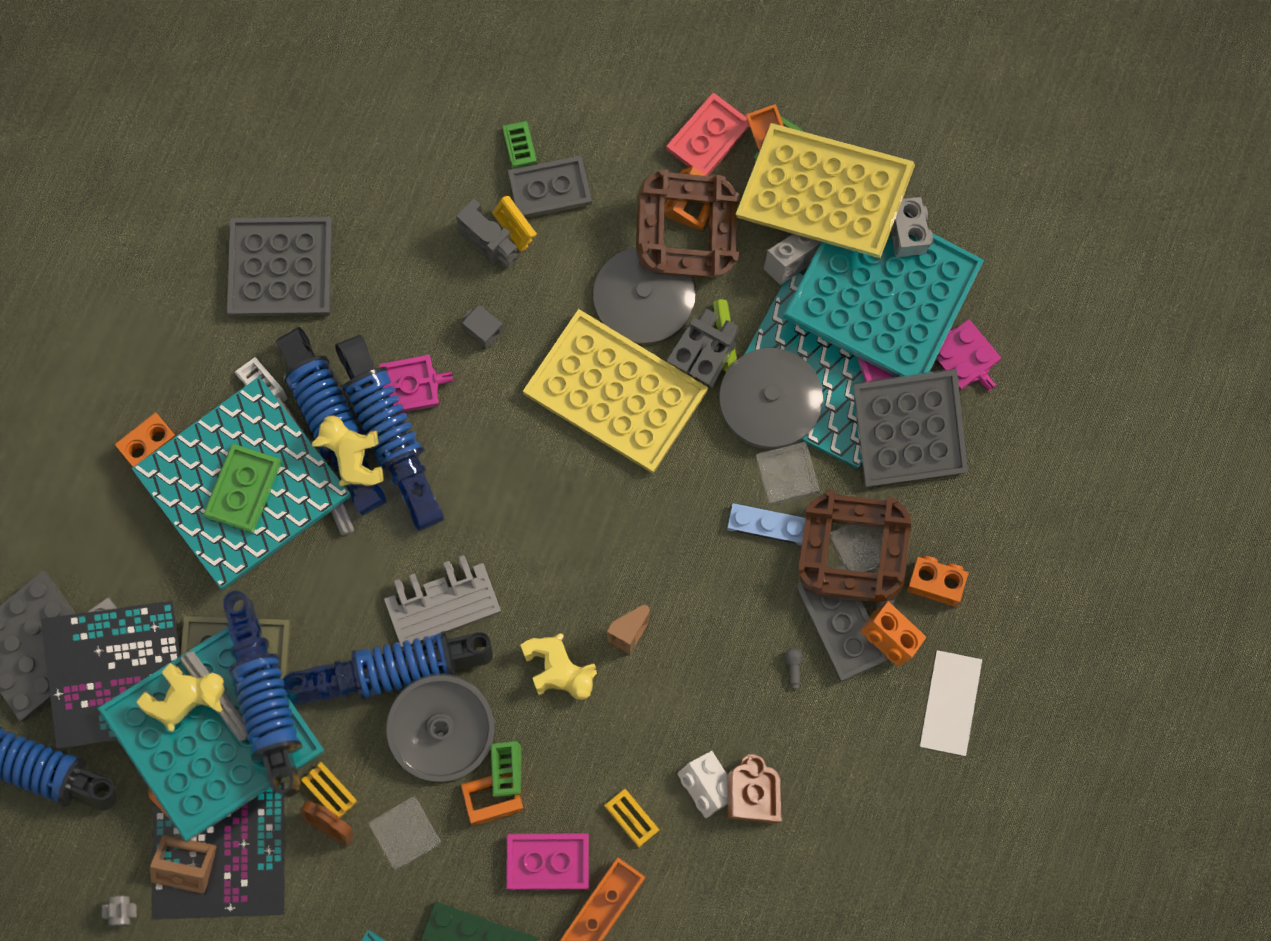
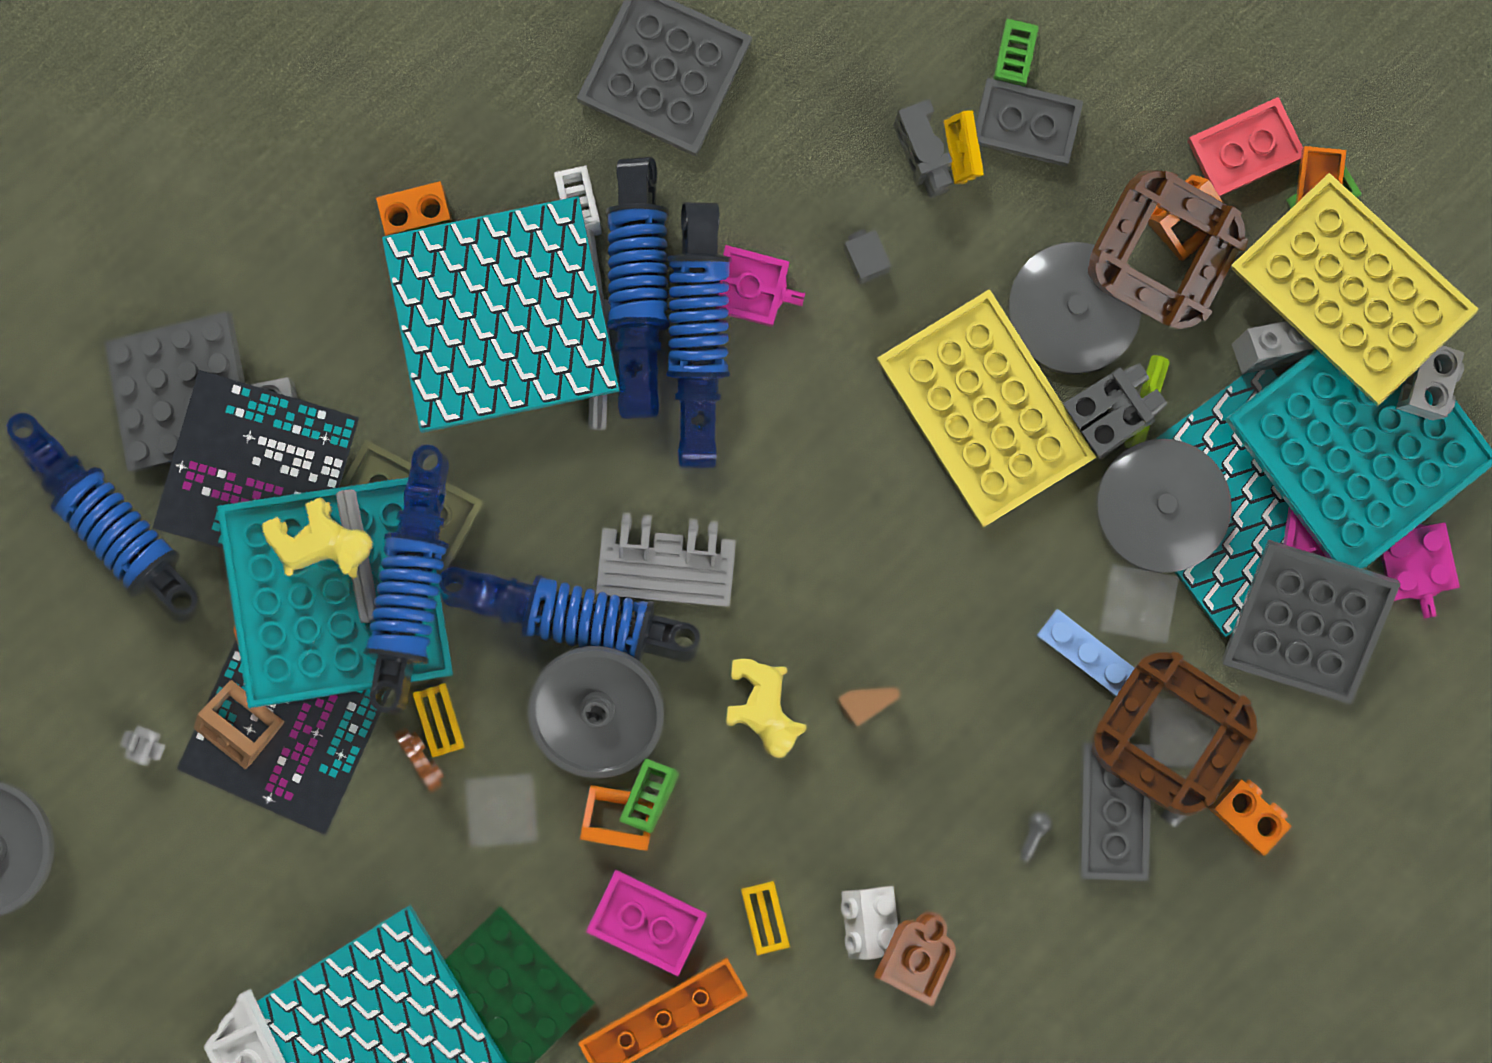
camera: 20 degrees right, 10 degrees up
bright green tile [203,443,282,534] -> none
light yellow animal [312,416,384,486] -> none
orange brick [860,601,926,667] -> none
white sticker [920,650,982,756] -> none

